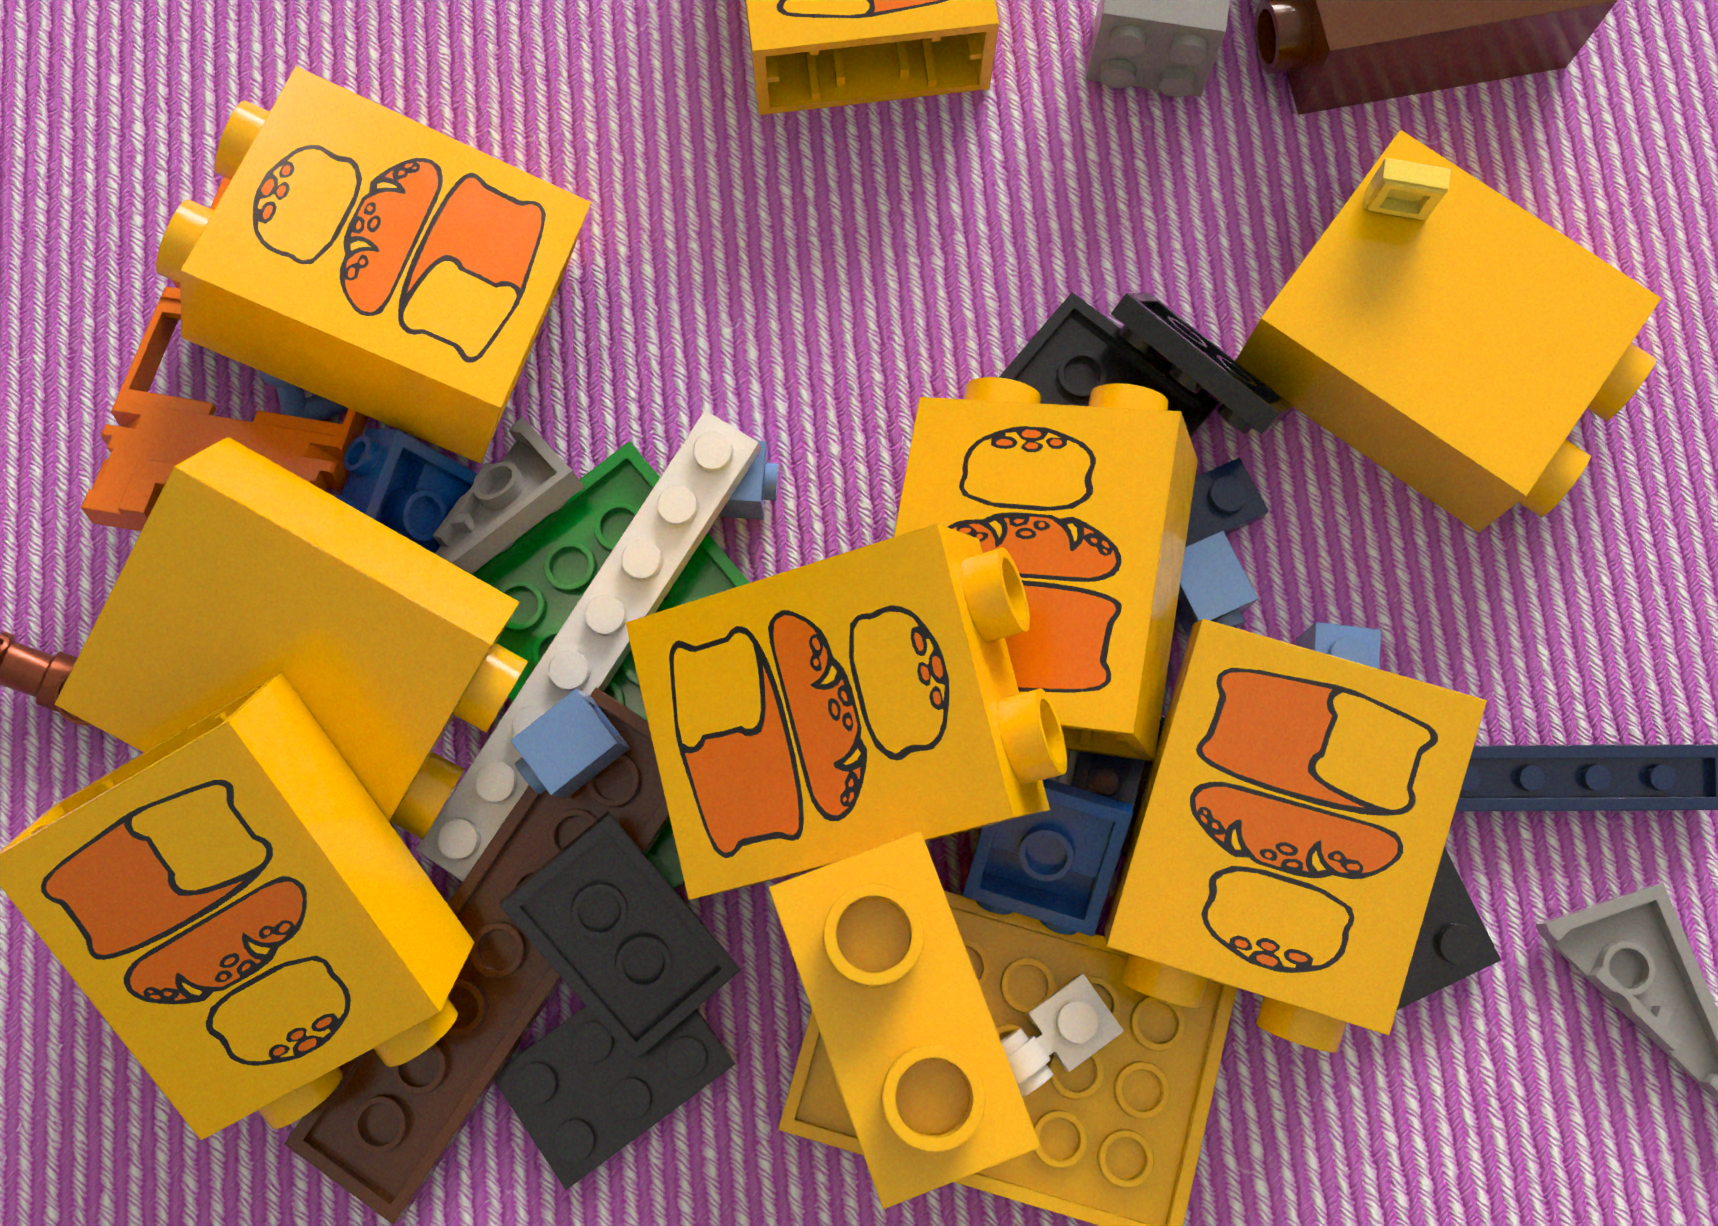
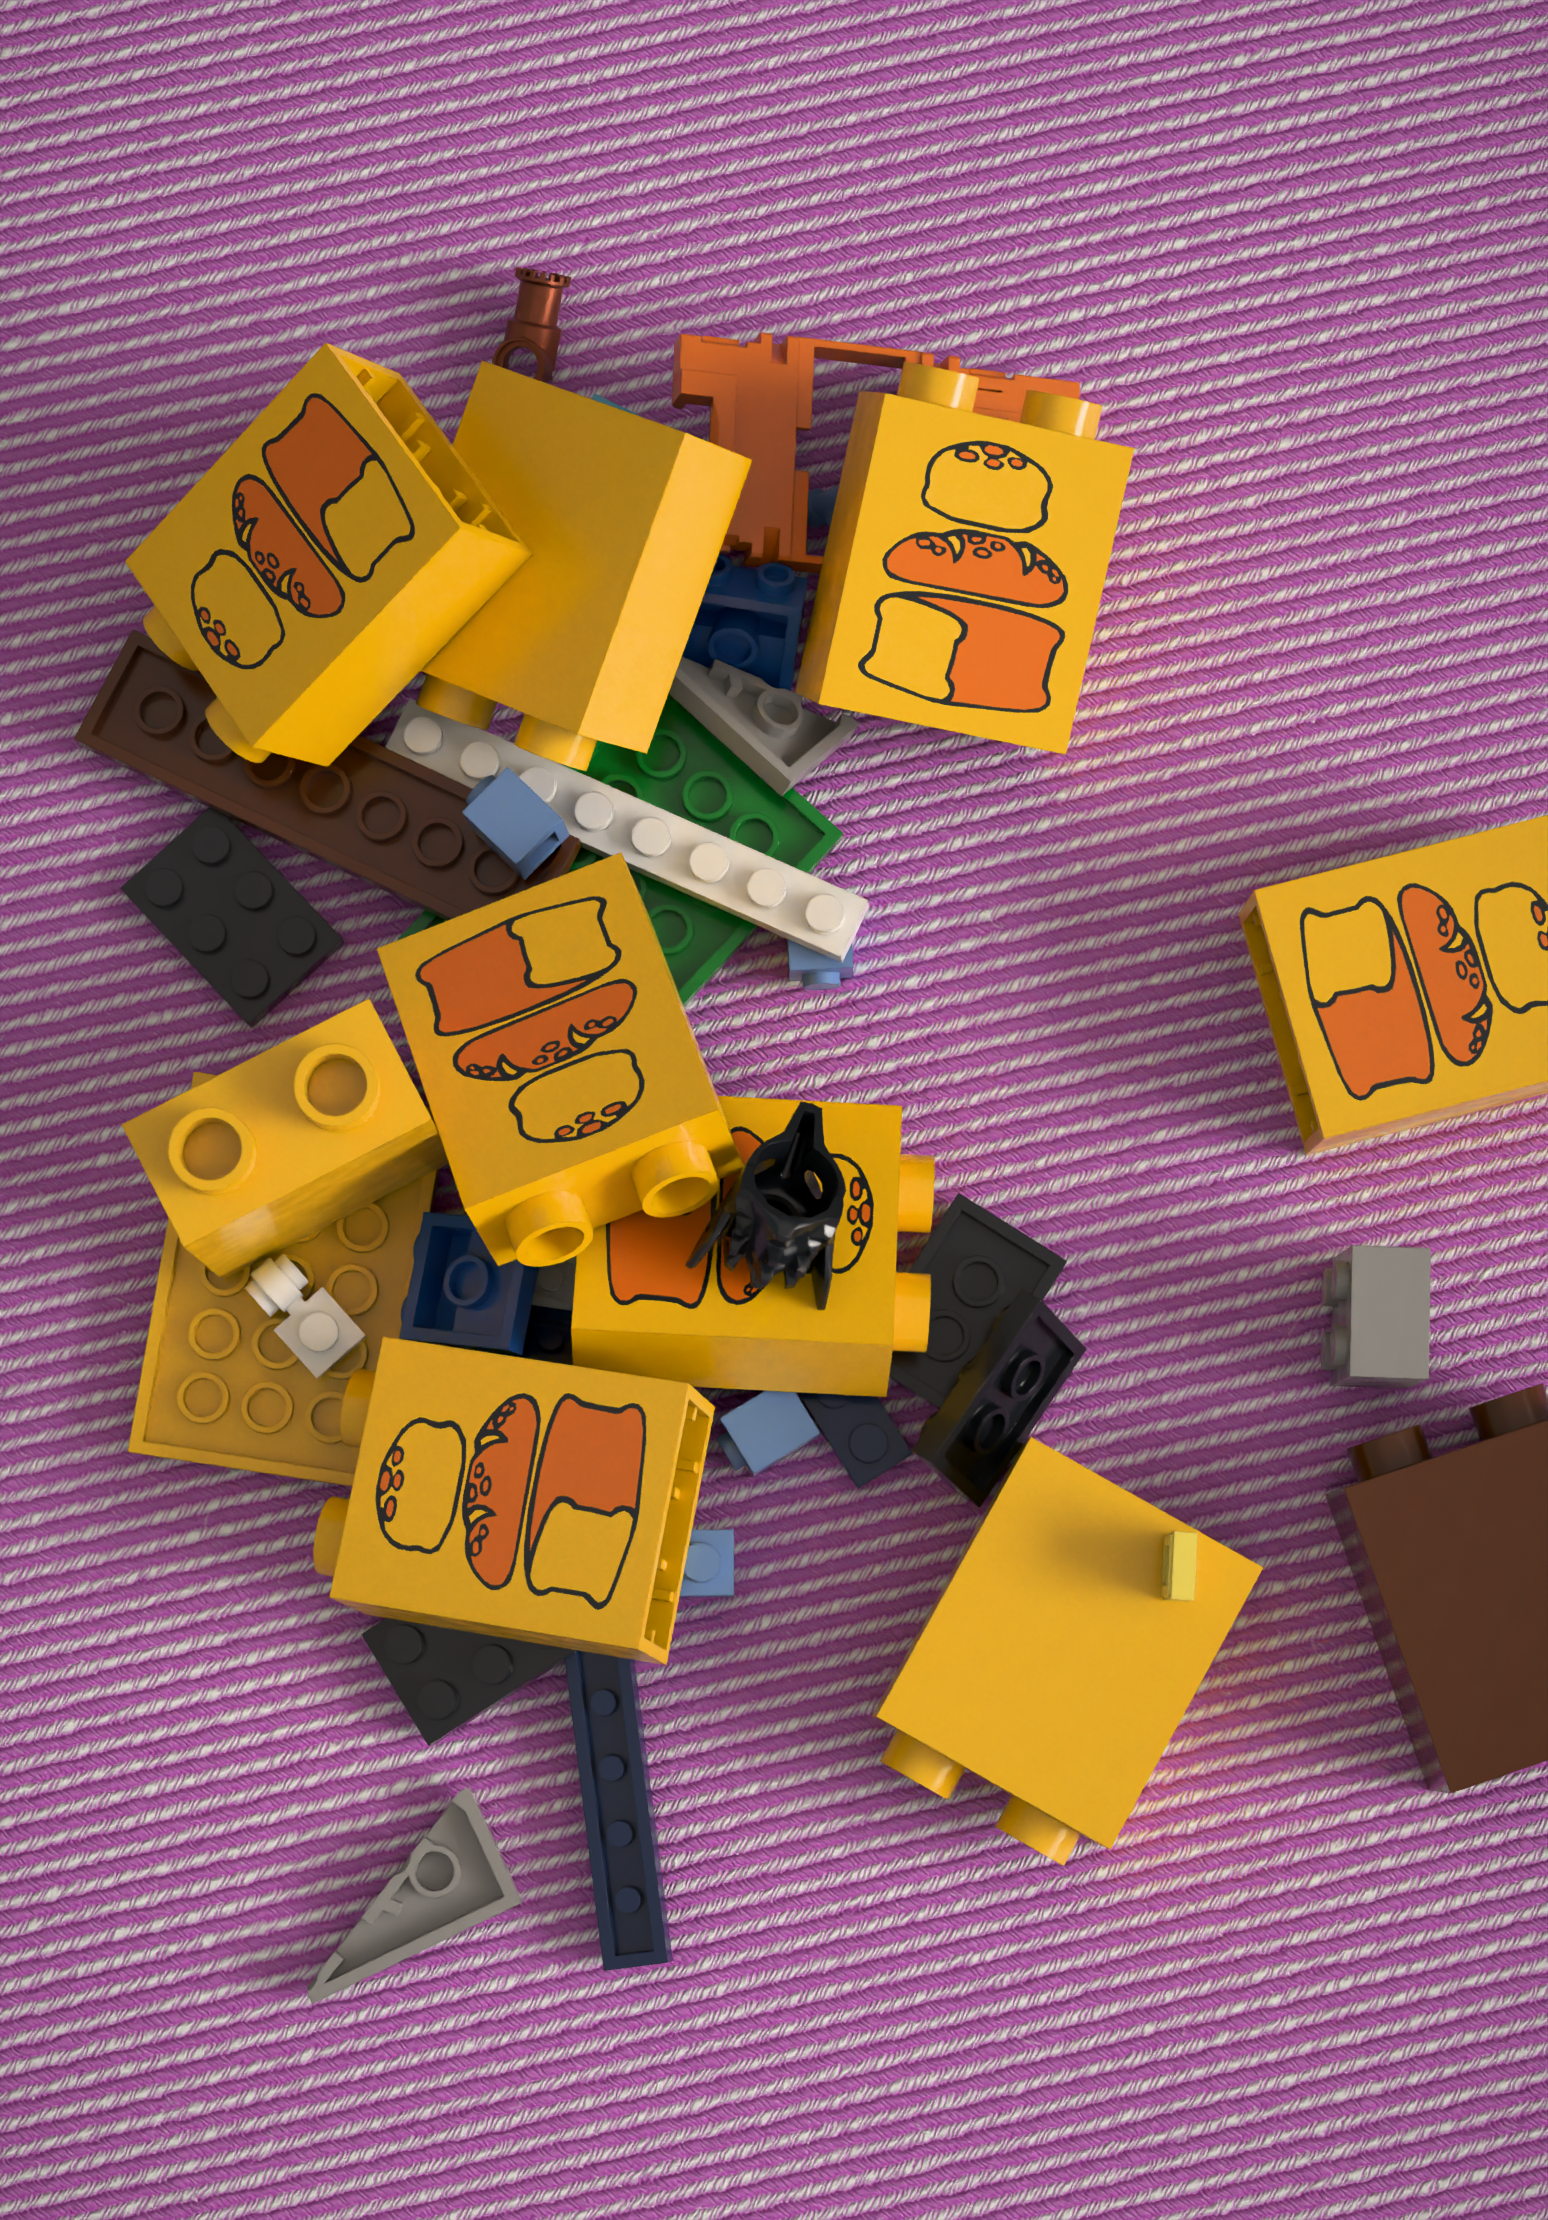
camera: 80 degrees right, 5 degrees up
black plate [499,811,741,1062] -> none
none -> black piece [685,1102,846,1310]

